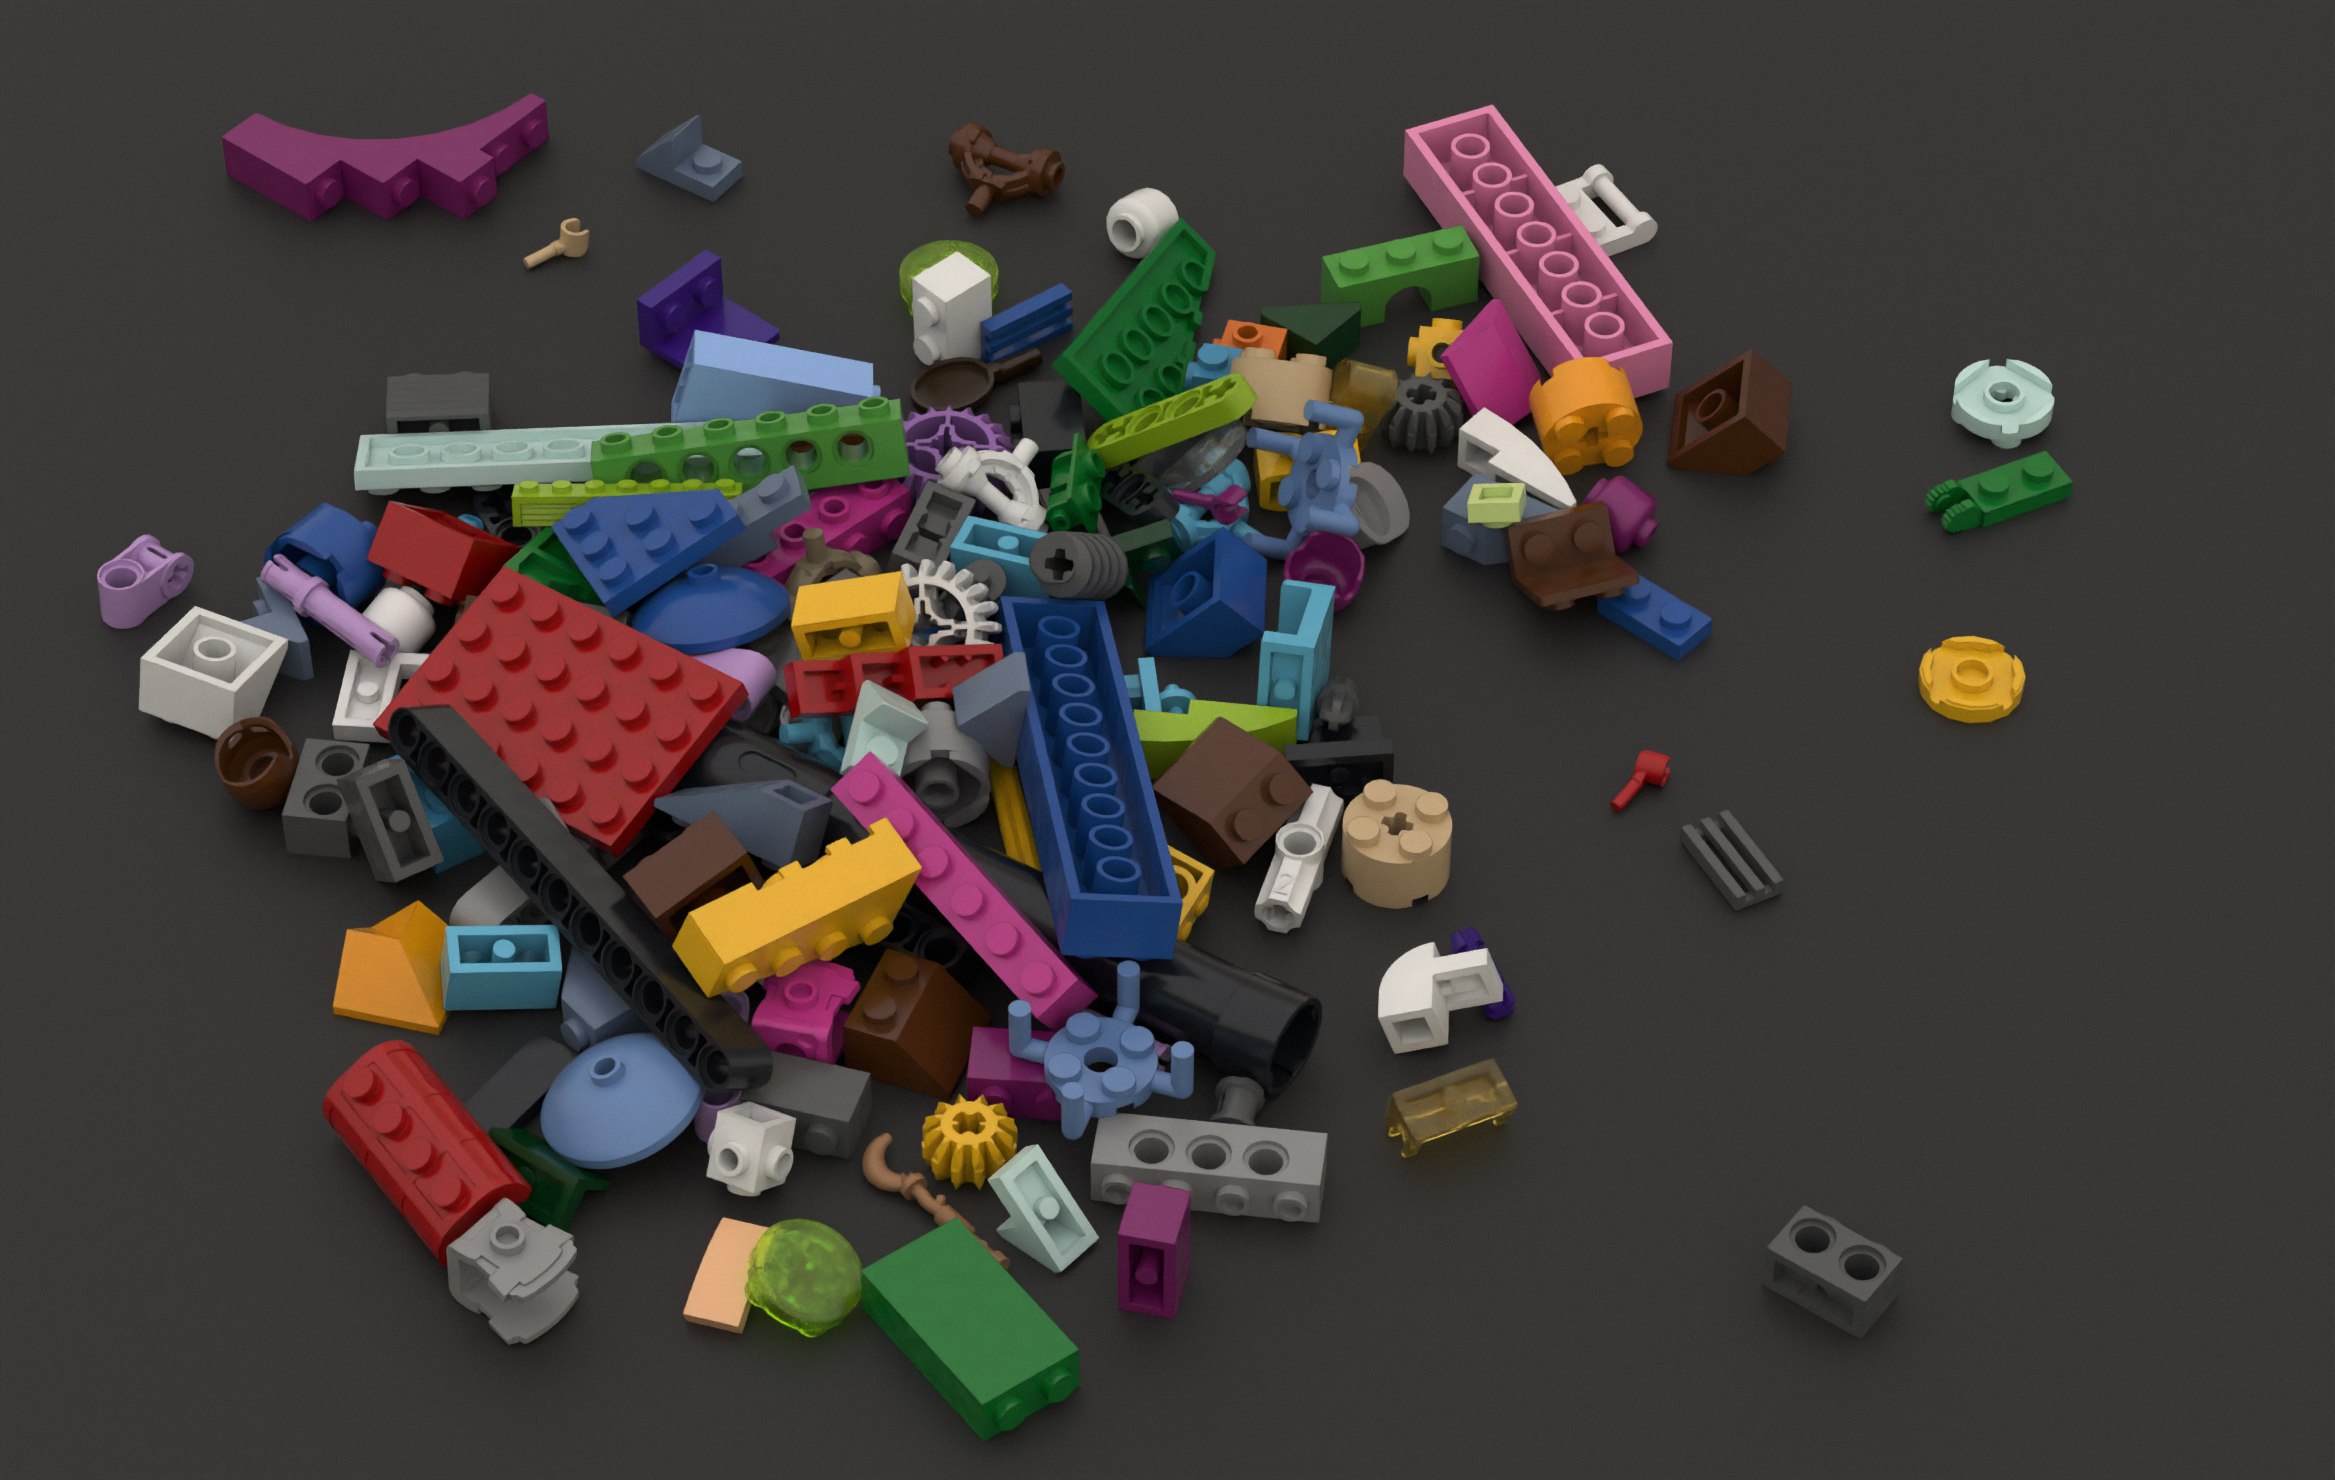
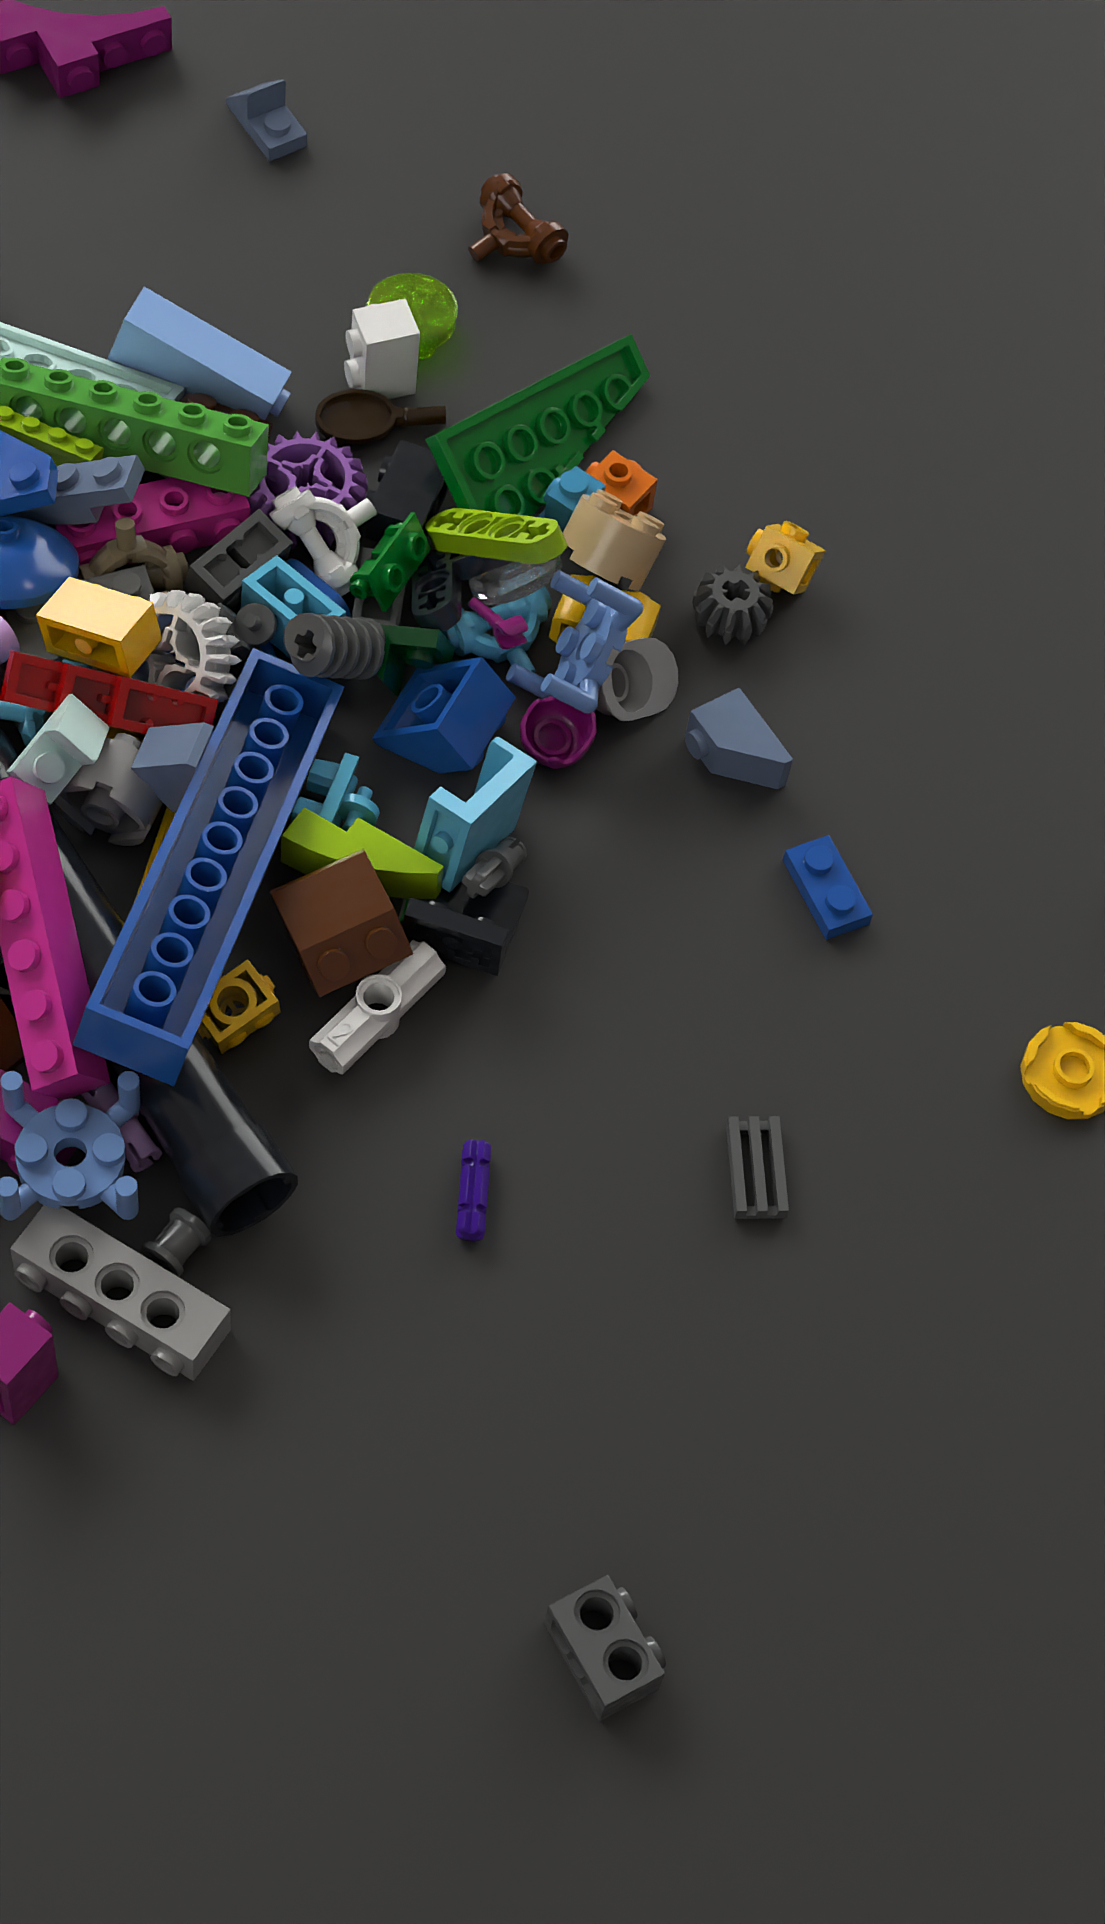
camera: 15 degrees right, 15 degrees up
tan hand [523,218,589,269] -> none
dark purple bracket [637,249,780,370] -> none
blue tile [981,283,1073,364] -> none
white head [1106,188,1179,259] -> none
dark green slope [1260,302,1361,369] -> none
bright green arch [1321,225,1480,328] -> none
clear yellow piece [1326,358,1398,452] -> none
tan brick [1341,779,1452,909] -> none
white brick [1378,942,1503,1054] -> none
clear yellow hinge [1384,1058,1518,1158] -> none
bright pink brick [1403,105,1673,398] -> none
dark pink slope [1440,299,1544,425] -> none
white slope [1457,407,1576,510] -> none
yellowish green plate [1467,483,1526,528] -> none
reddish brown bracket [1503,500,1640,610] -> none
light orange brick [1529,357,1643,475] -> none
white plate [1556,164,1658,257] -> none
magenta head [1582,476,1660,553] -> none
red hand [1610,750,1671,812] -> none
reddish brown slope [1668,348,1792,476] -> none

